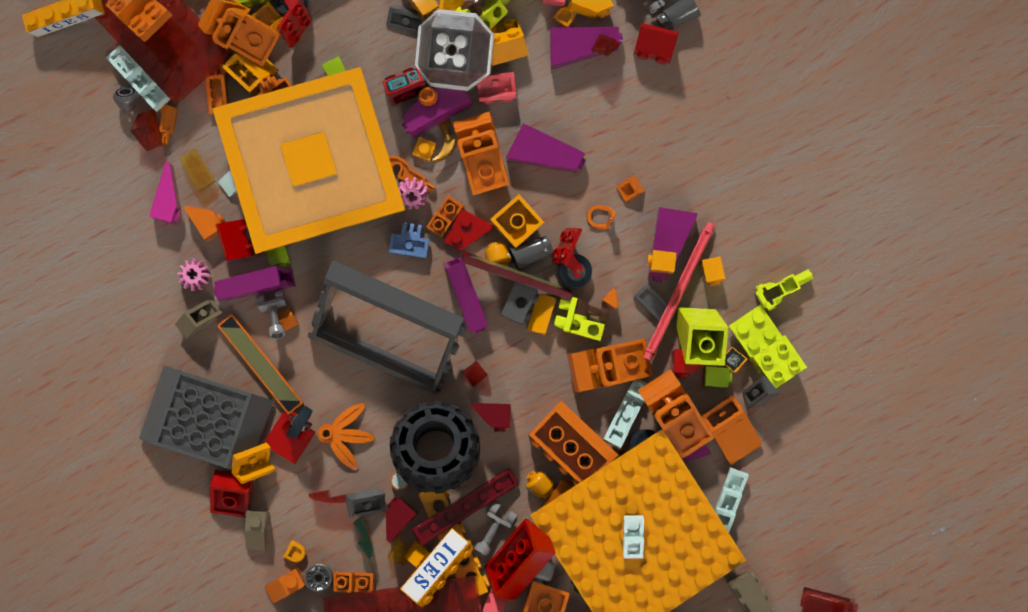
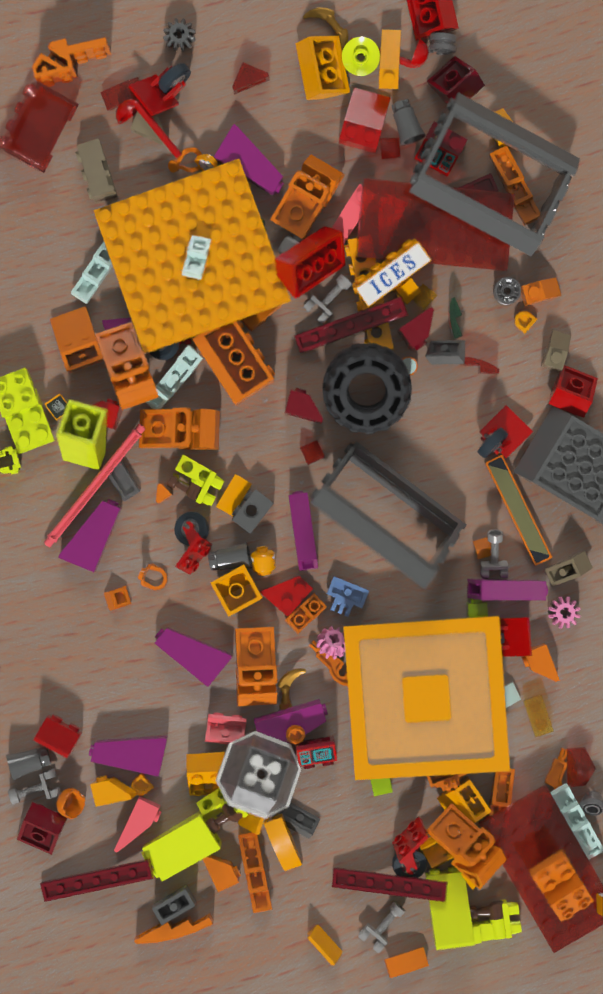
camera: 170 degrees left, 5 degrees up
dark pink slope [149,162,181,225] -> none
light orange bracket [232,443,275,484] -> none
orange plant [317,403,375,471] -> none
orange slope [333,572,376,593] -> none
light orange plate [412,137,437,162] -> none
dark red tile [461,251,573,300] -> none
light orange head [526,470,555,499] -> none
clear red slope [591,34,620,56] -> none
light orange brick [647,250,676,274] -> none
light orange brick [700,256,725,287] -> none
lime brick [703,366,732,388] -> none
dark grey slope [743,376,779,409] -> none

